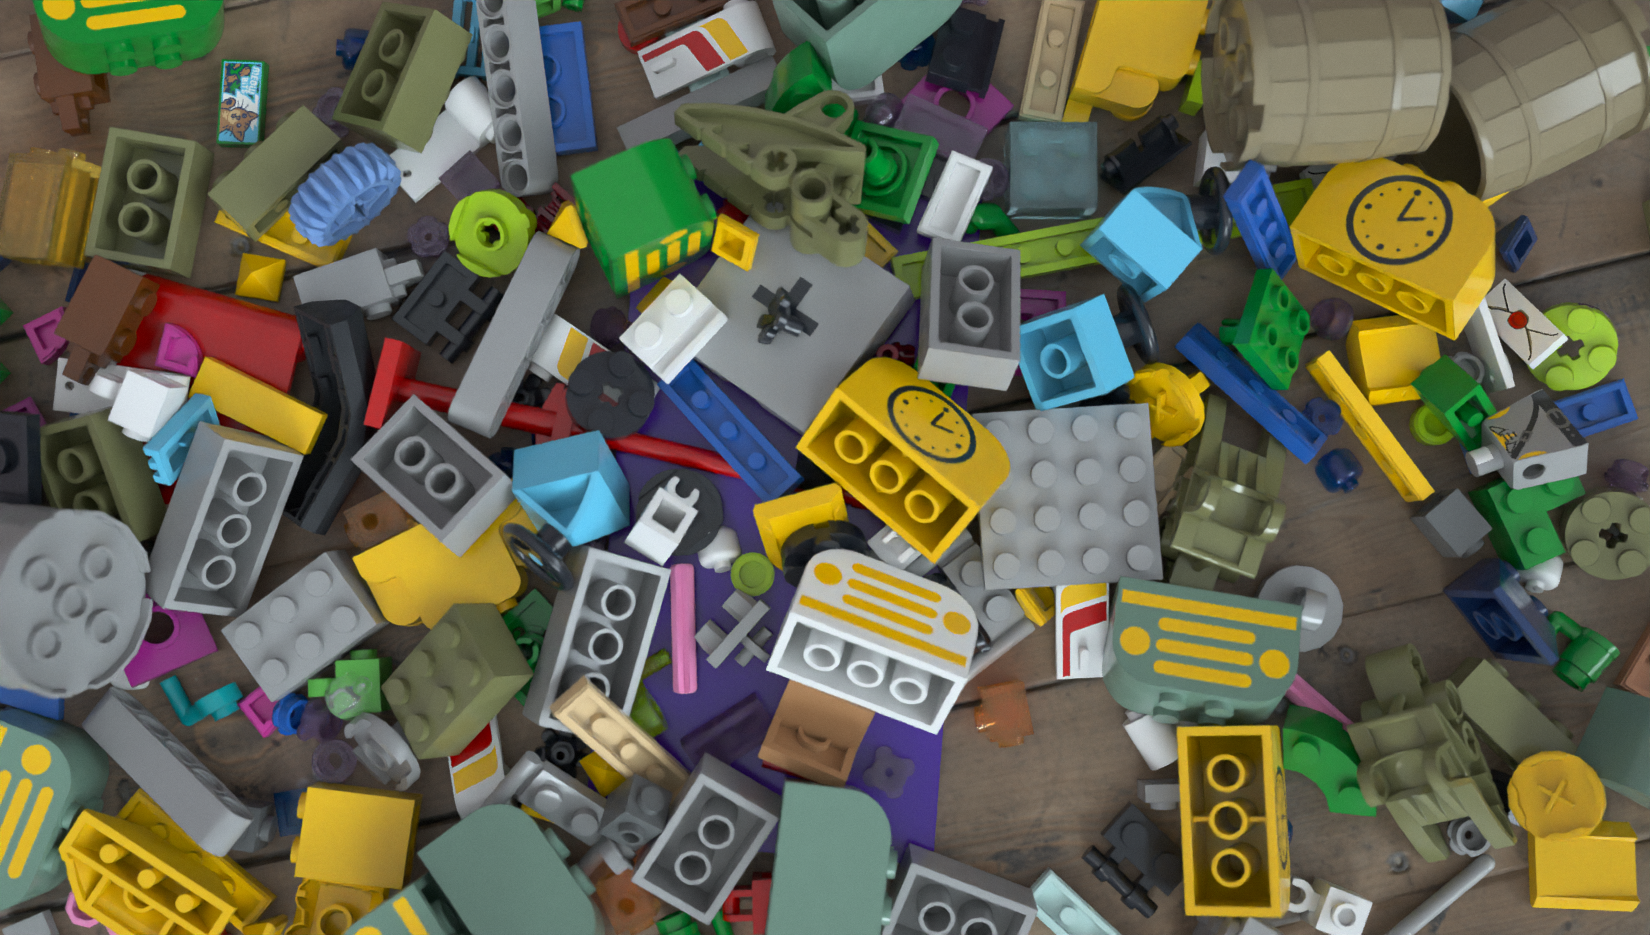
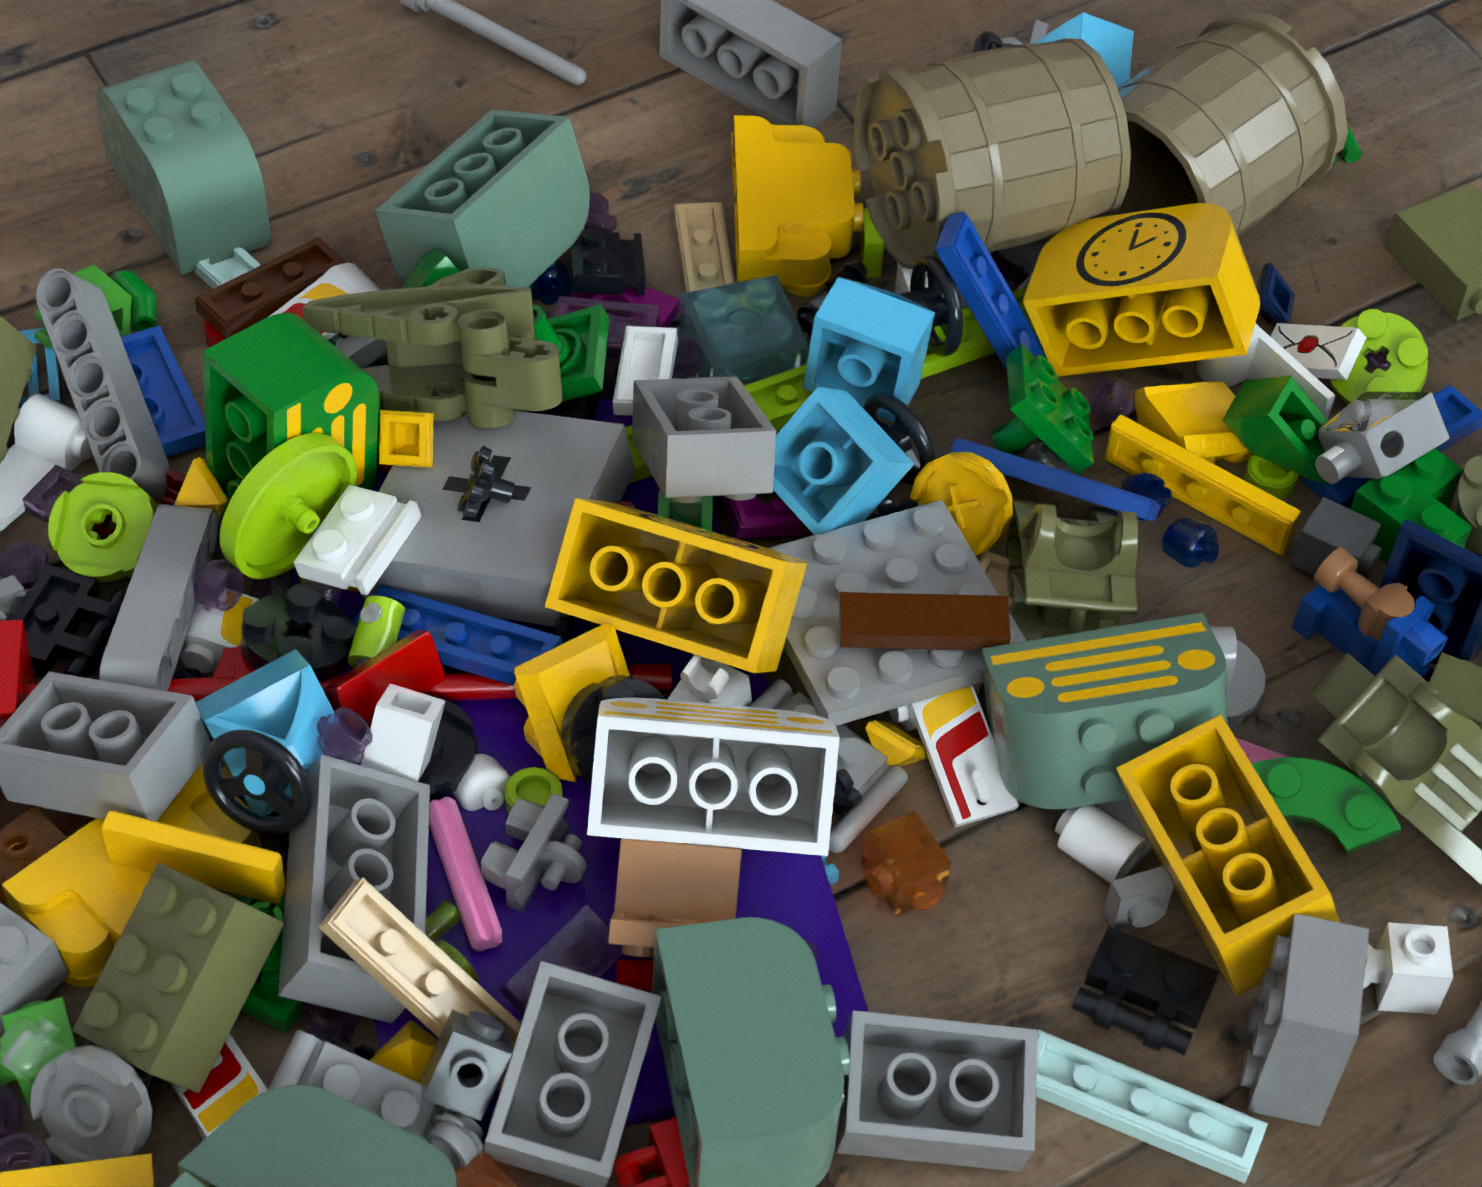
camera: 20 degrees left, 35 degrees down
none -> yellow tile [101,811,286,905]
none -> clear purple plate [193,559,244,612]
none -> lime piece [219,433,357,579]
none -> clear purple plate [317,708,373,763]
none -> red slope [323,630,446,739]
none -> lime piece [347,595,405,669]
none -> reddish brown tile [839,592,1011,651]
none -> blue hips [1292,547,1448,682]

